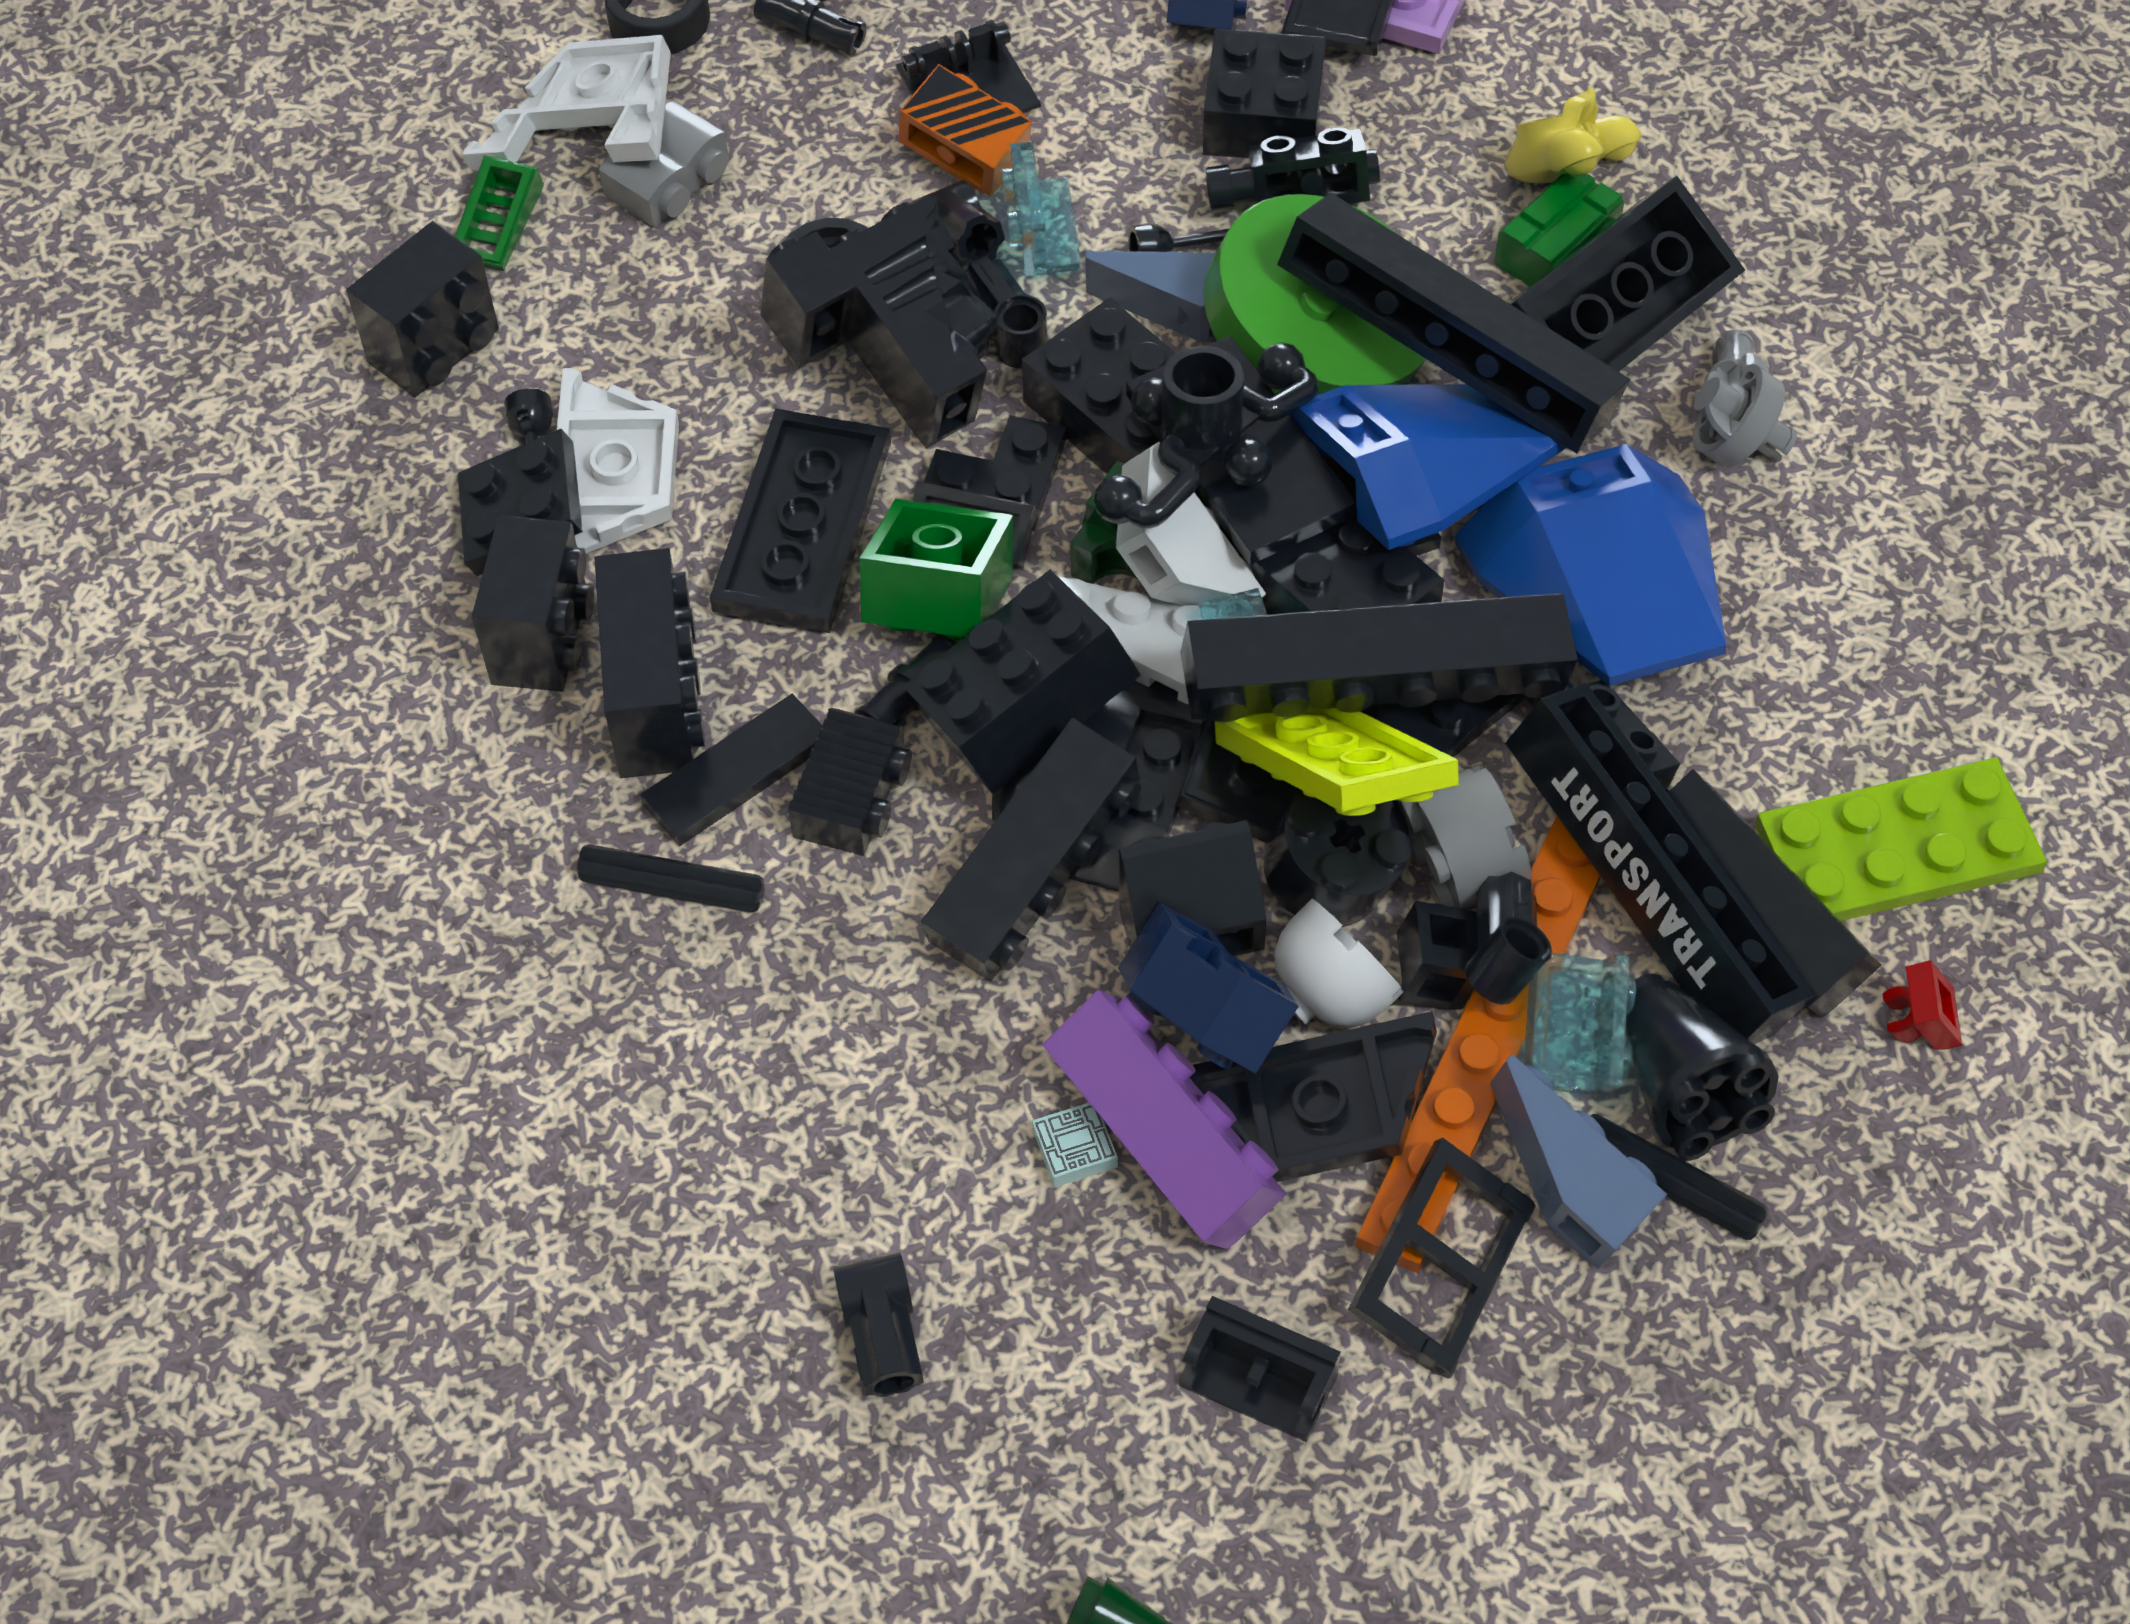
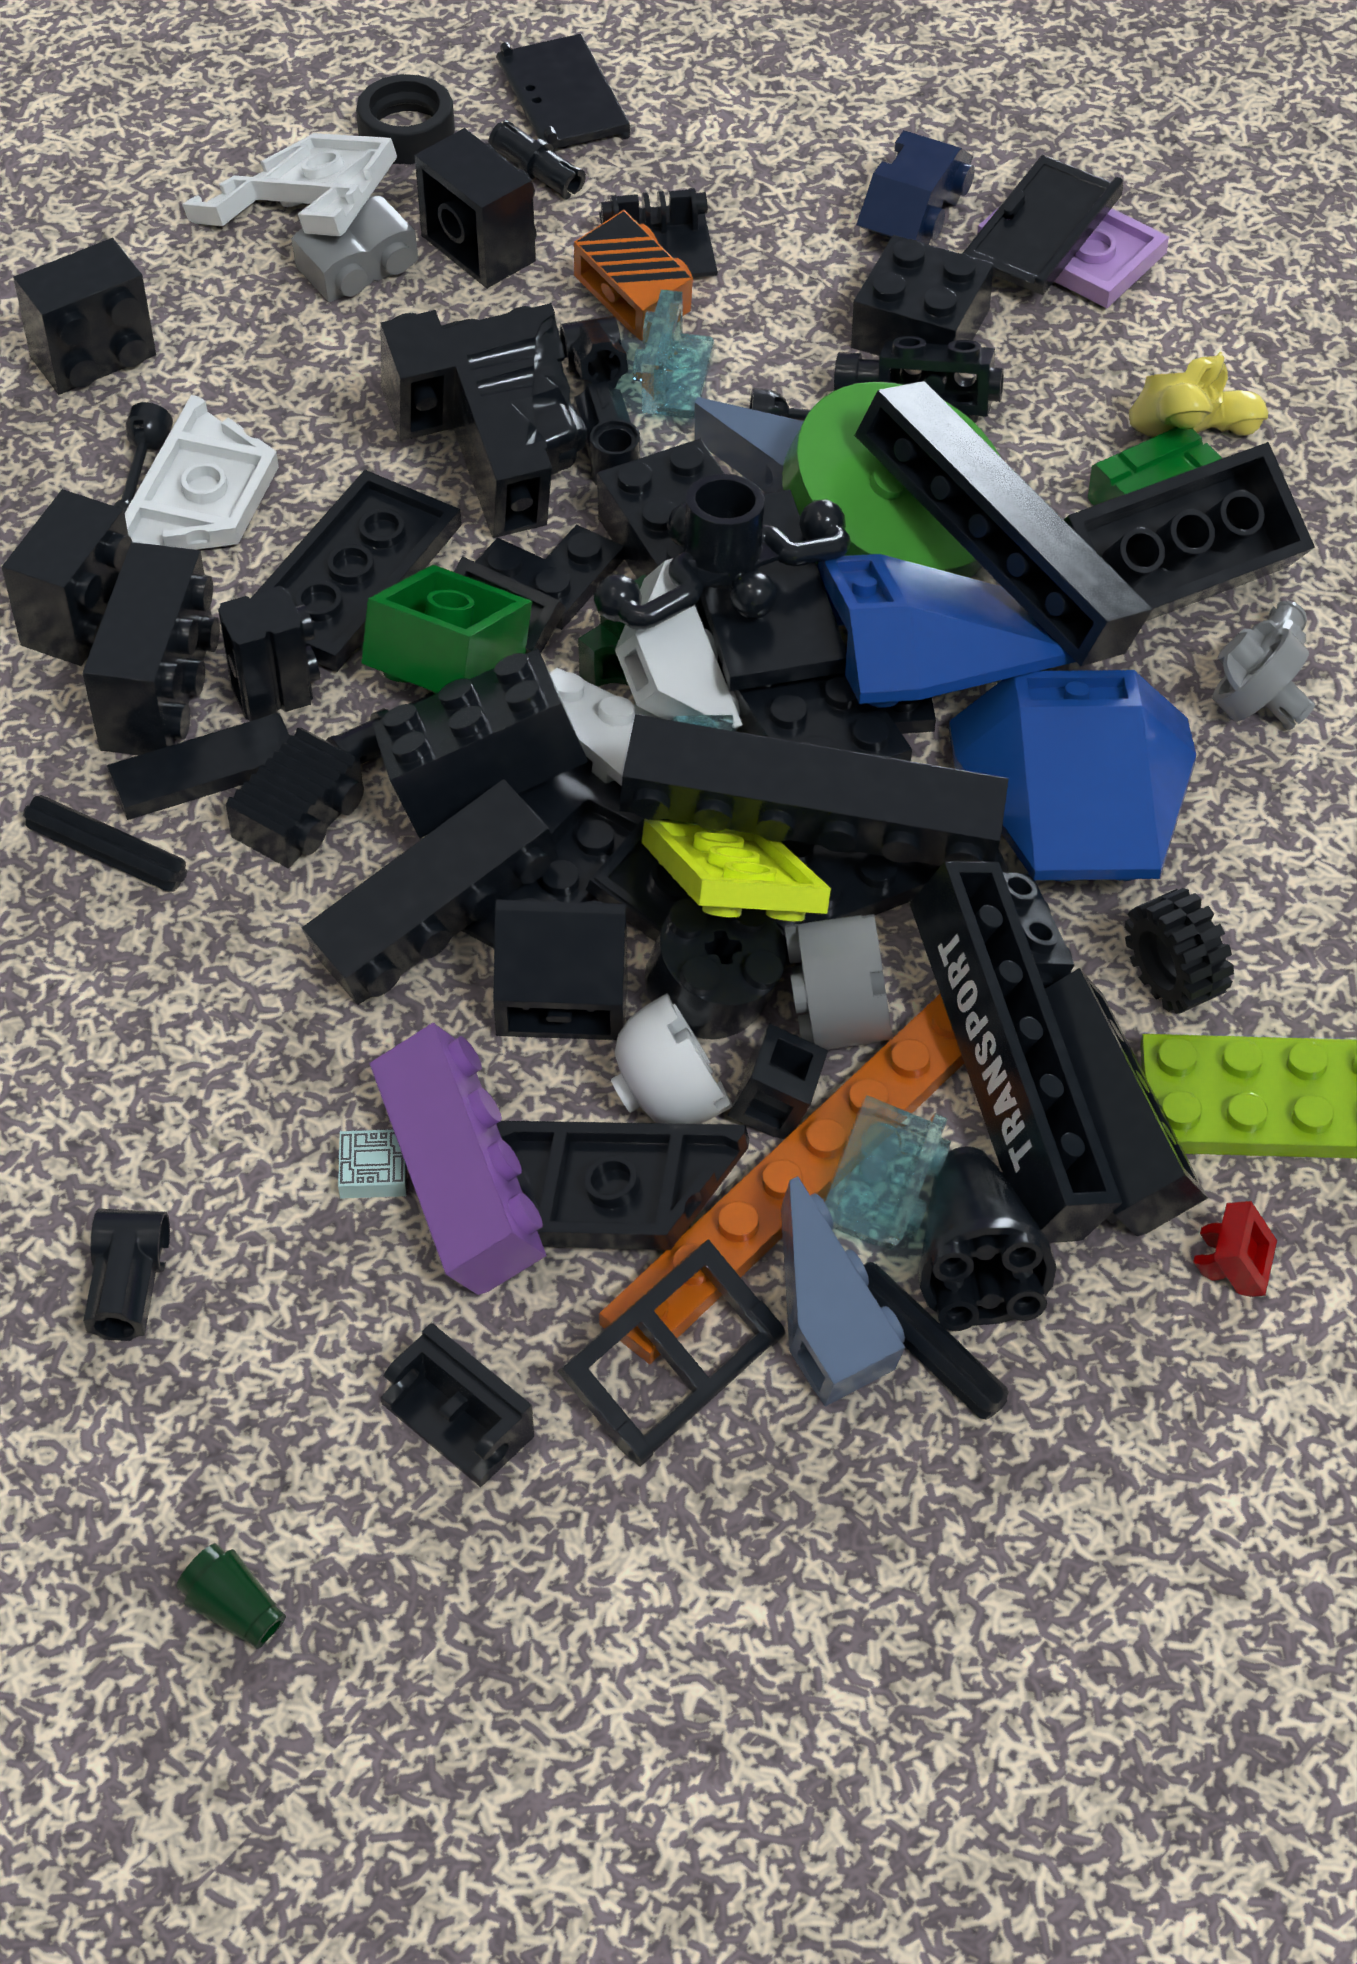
camera: 15 degrees right, 5 degrees down
green slope [455,155,544,271] -> none
black plate [458,428,583,576] -> none
dark blue brick [1118,902,1299,1073] -> none
black piece [1465,871,1552,1005] -> none
none -> black brick [218,586,320,721]
none -> black brick [415,128,537,289]
none -> black tyre [1124,888,1234,1014]

